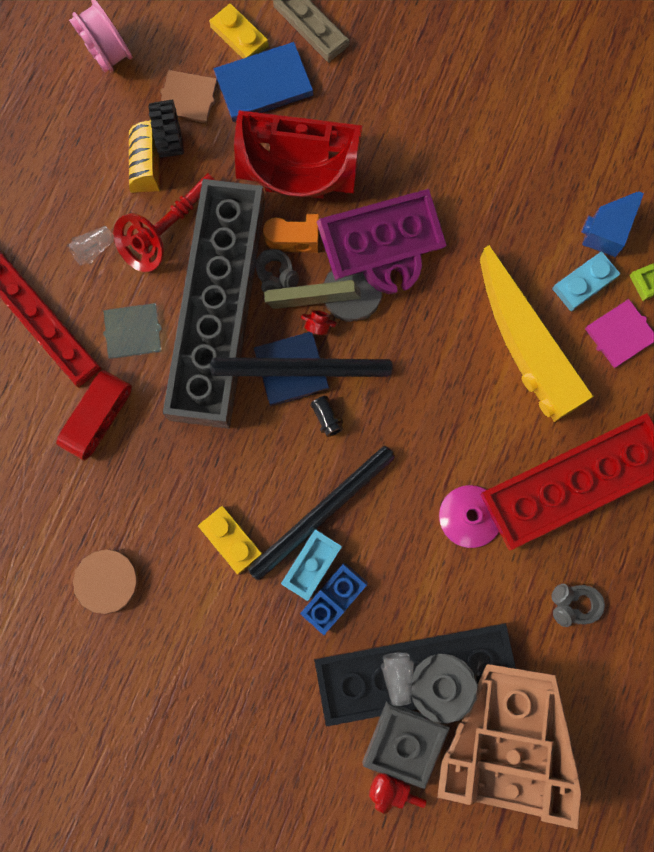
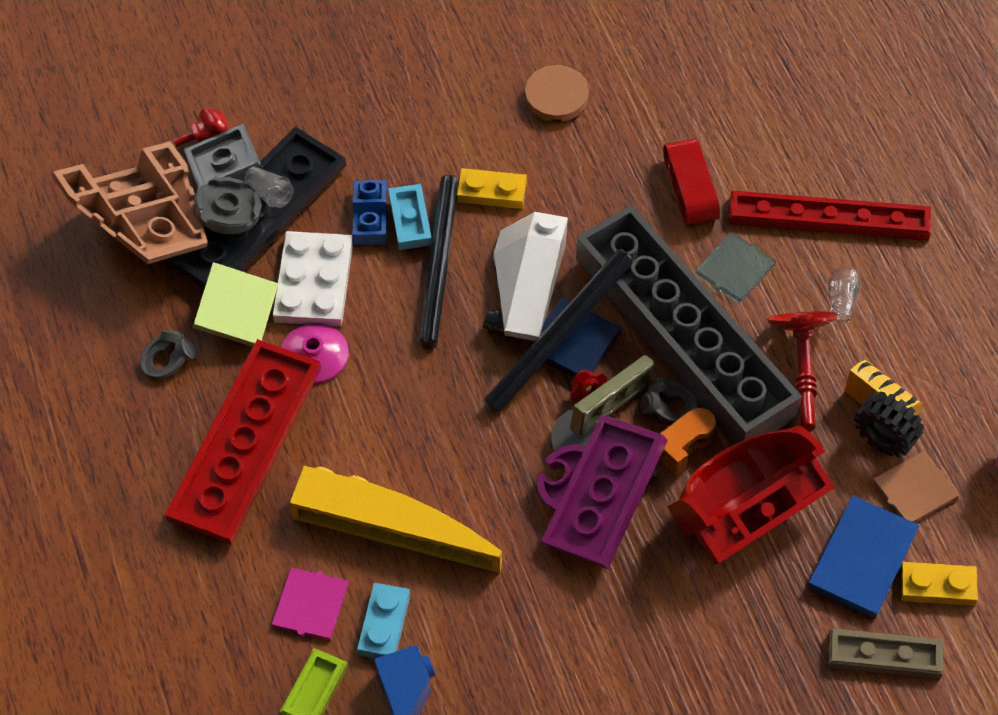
camera: 135 degrees right, 20 degrees down
none -> yellowish green tile [192,262,278,347]
none -> white plate [273,231,353,327]
none -> white wedge [493,212,568,341]

